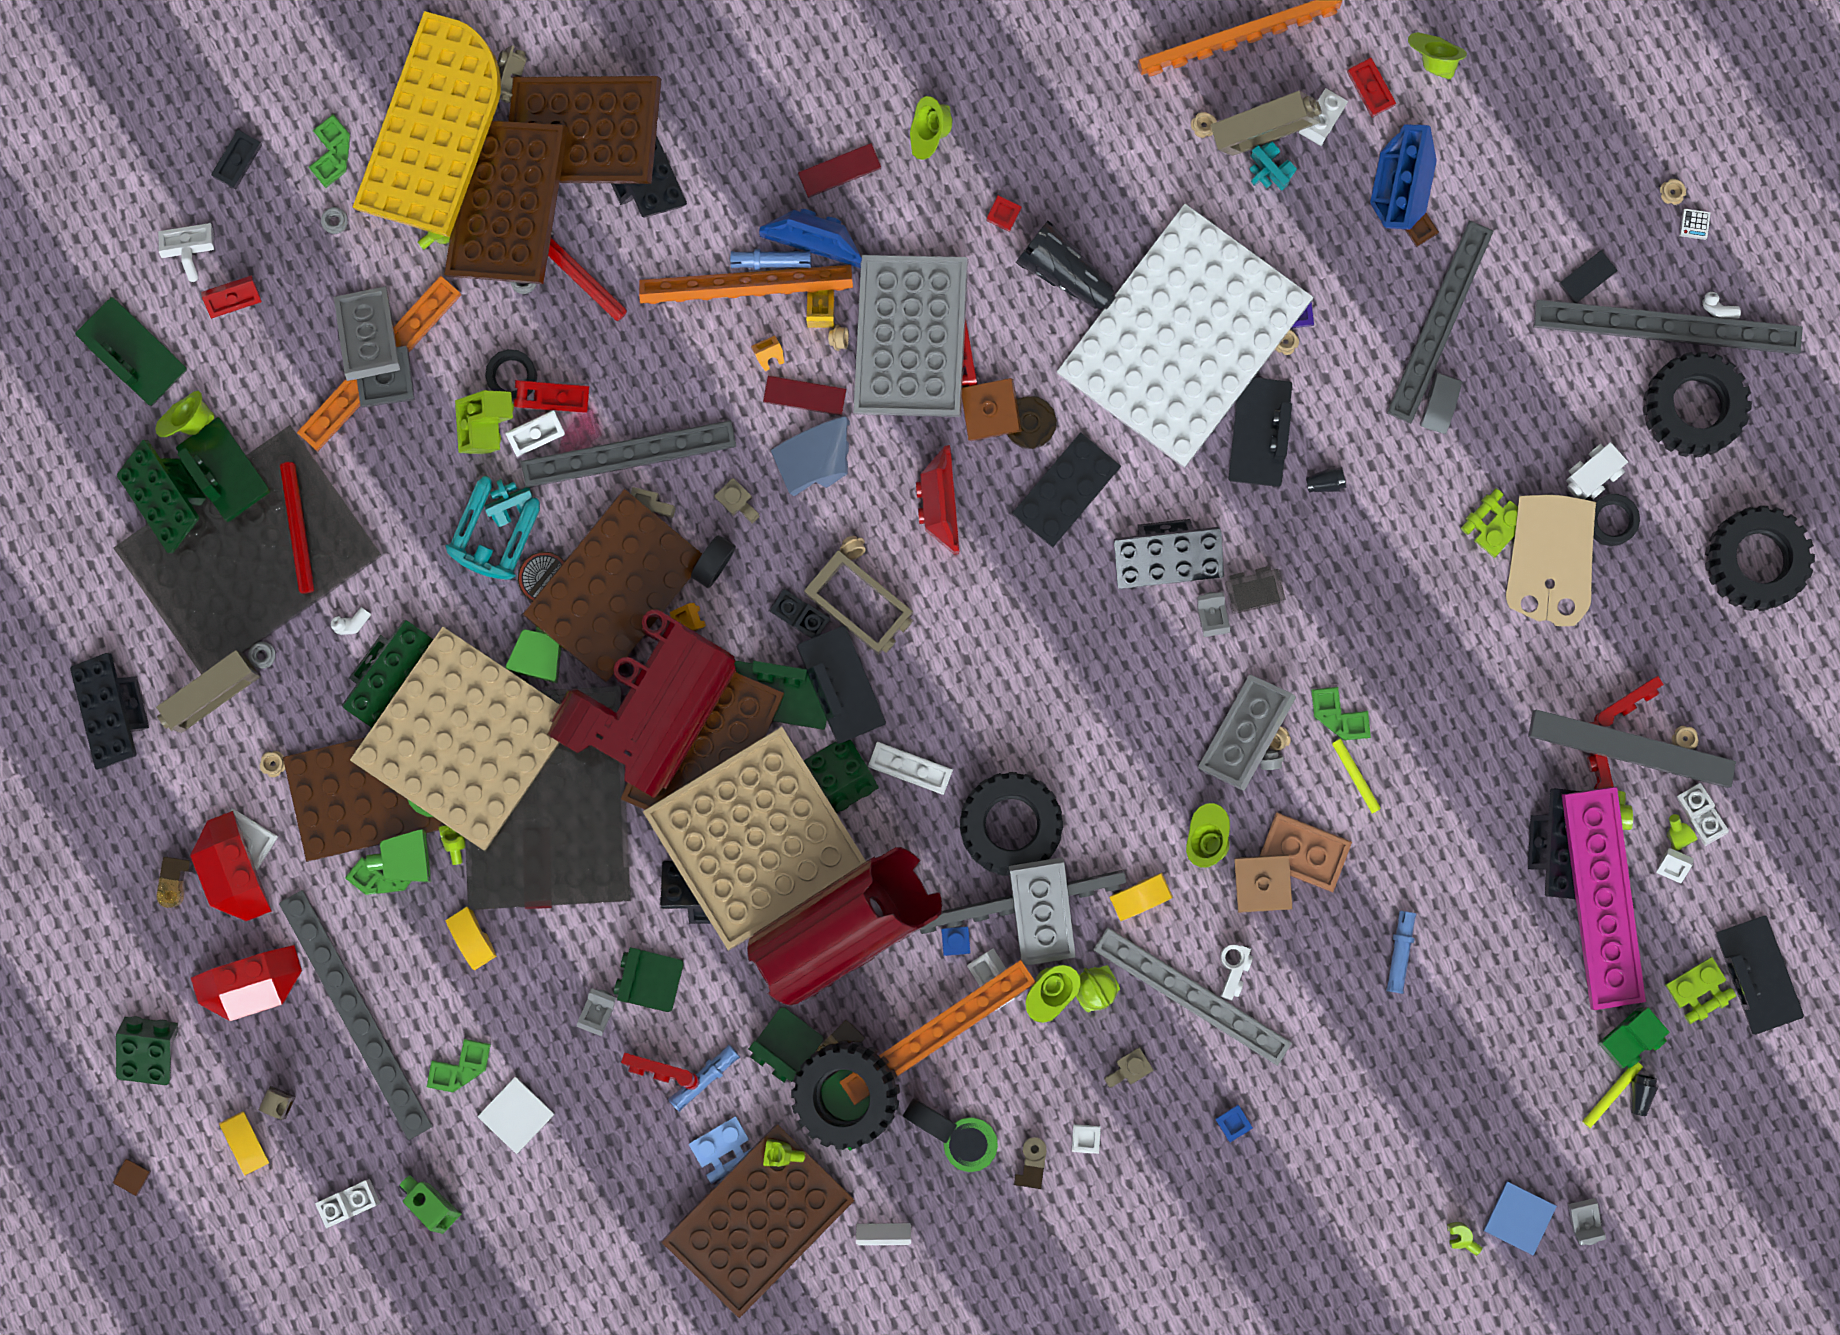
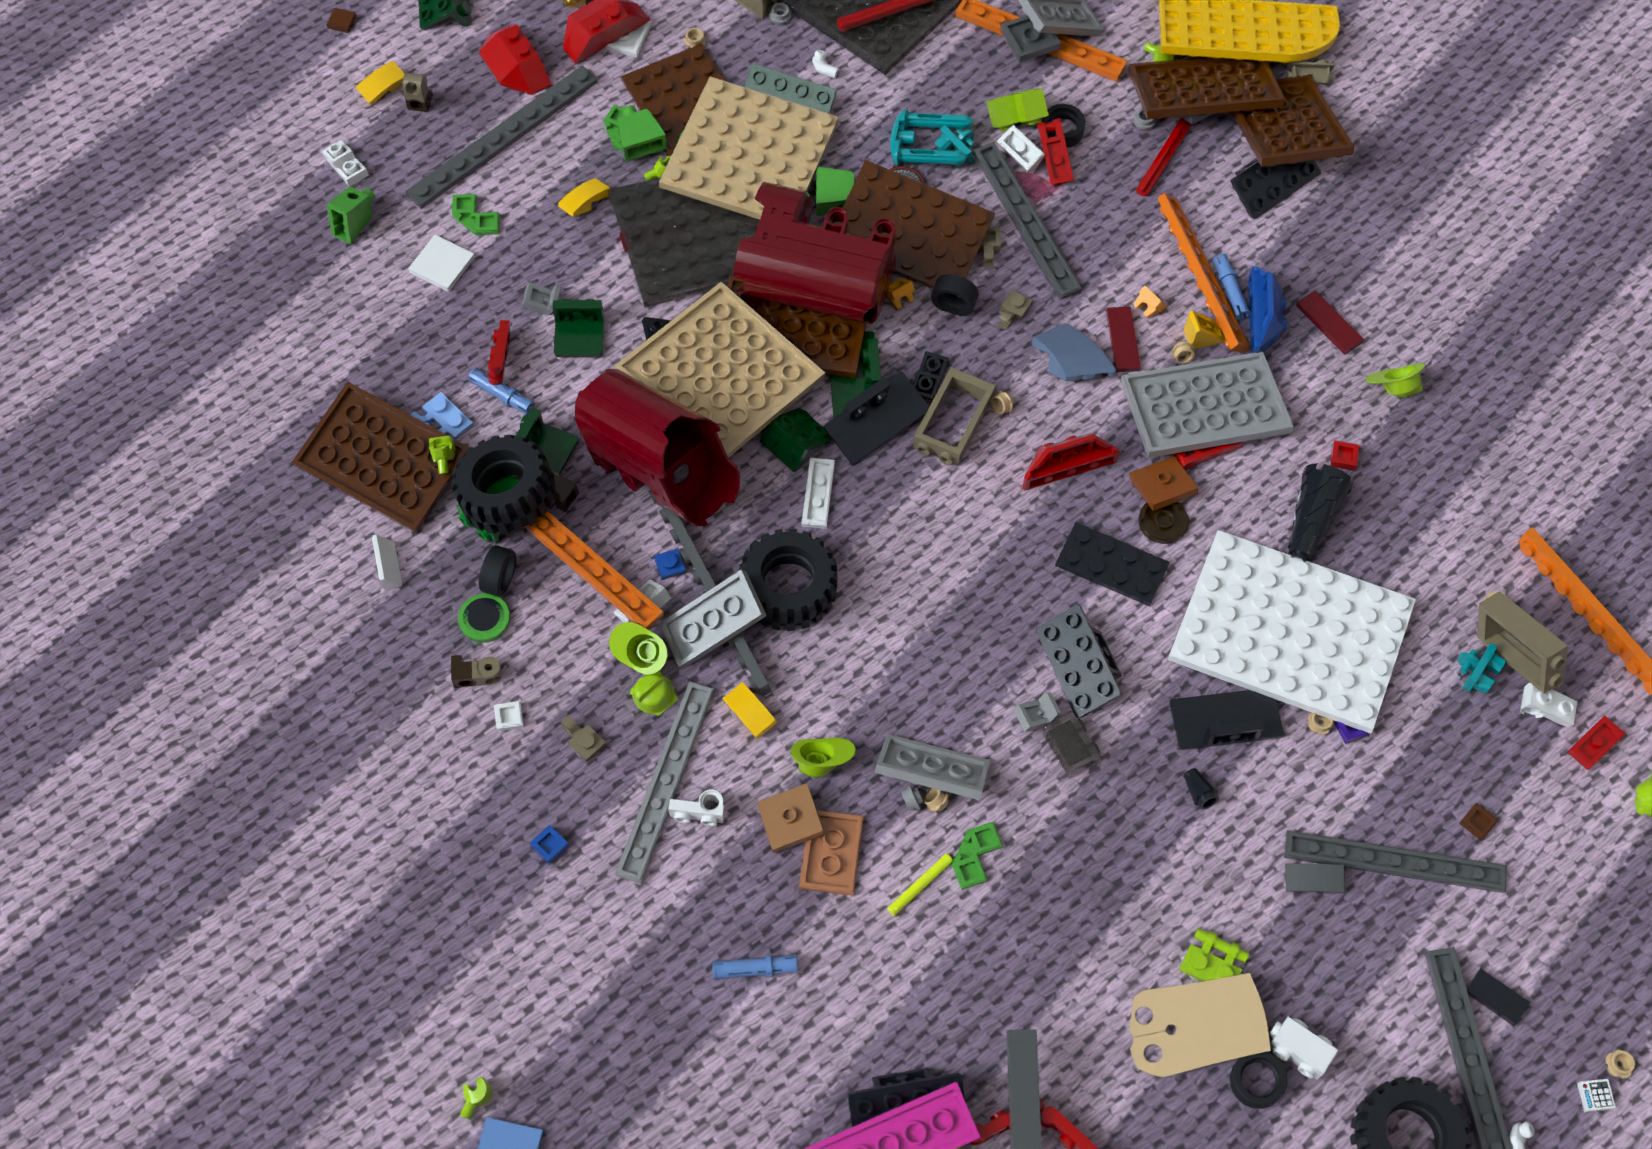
camera: 75 degrees right, 20 degrees down
blue wedge [1370,124,1437,230] -> none

